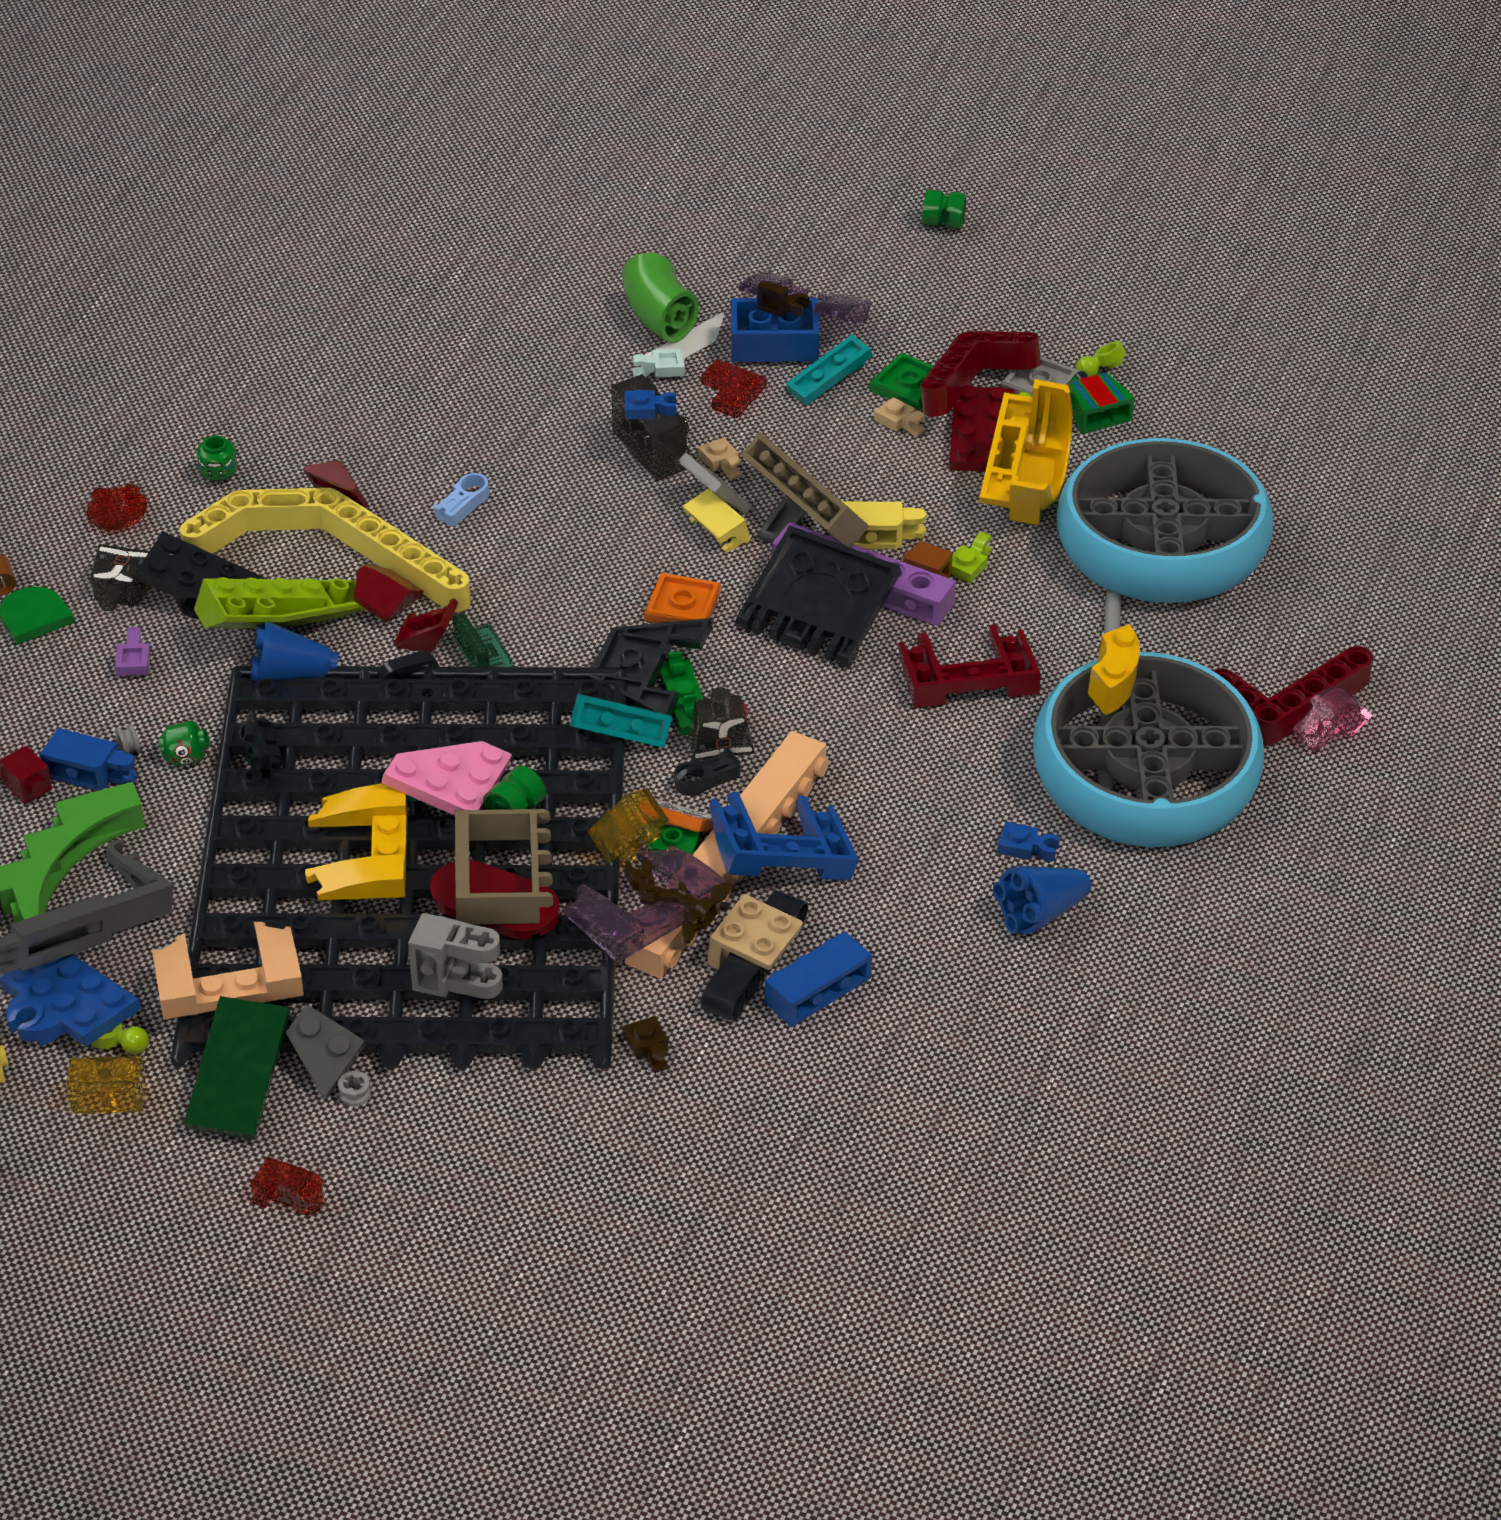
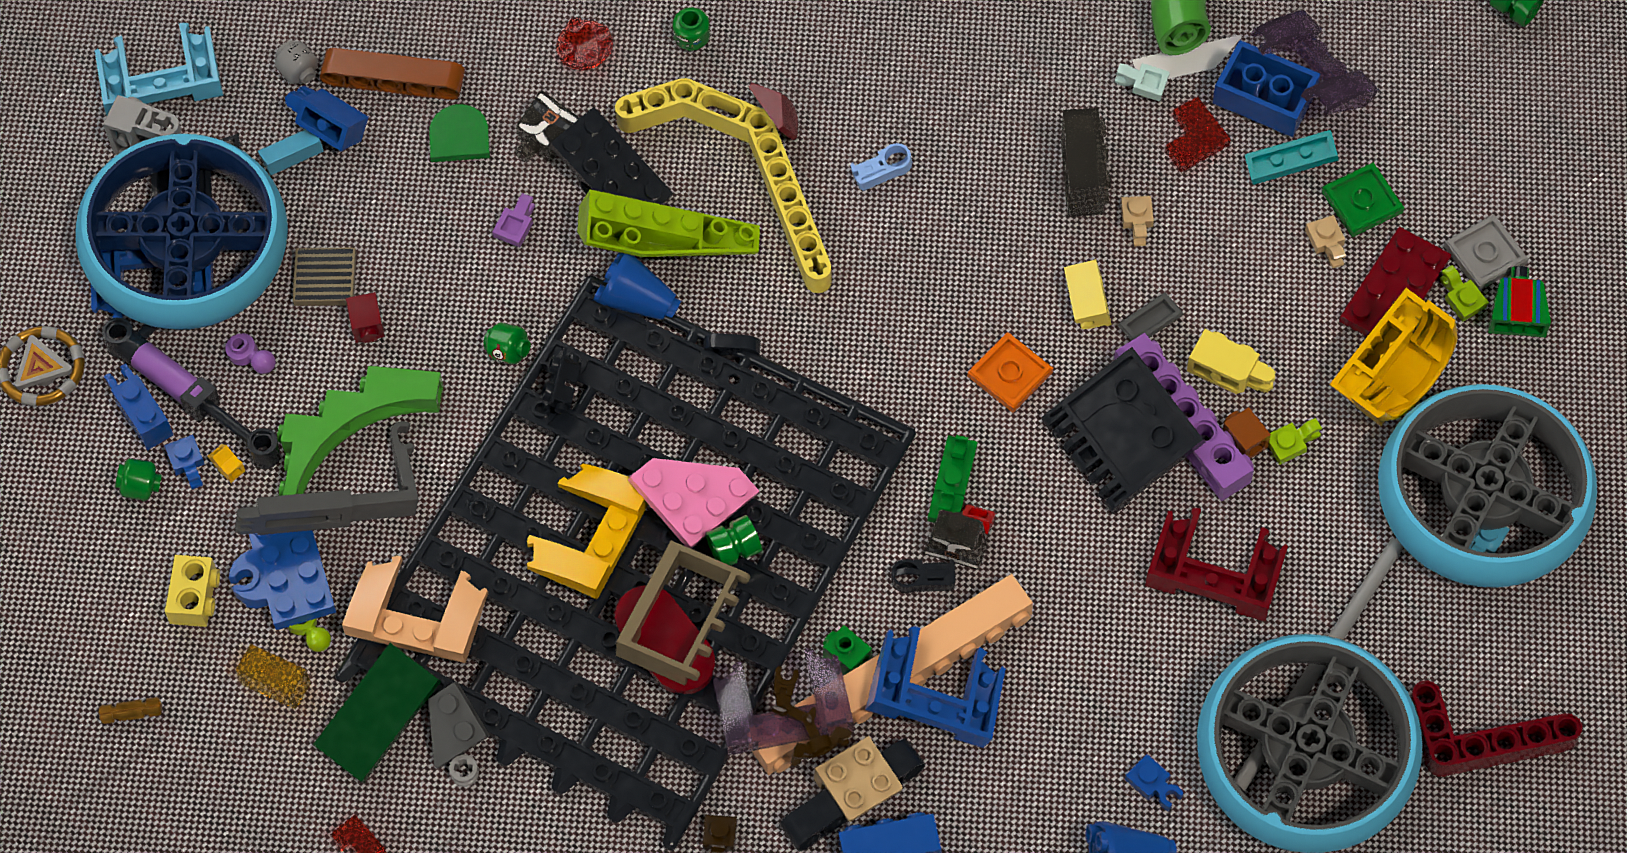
camera: 30 degrees right, 20 degrees up
blue hinge [40,728,138,791] -> none
light grey bush [115,724,141,753] -> none
dark red slope [353,564,424,622] -> none
dark red slope [394,598,458,653] -> none
light grey brick [408,913,503,999] -> none
clear green panel [452,612,513,667] -> none
teal hinge [570,693,672,748] -> none
clear yellow brick [587,788,670,863] -> none
black wing [589,618,713,716] -> none
blue plate [625,390,677,419] -> none
orange tile [637,800,714,832] -> none
light grey tile [679,452,752,514] -> none
dark tan brick [740,432,869,548] -> none
dark brown plate [757,280,810,317] -> none
dark red beam [920,331,1041,417] -> none
lime plate [1075,341,1126,376] -> none
yellow brick [1088,624,1140,715] -> none
clear pink brick [1292,687,1373,753] -> none

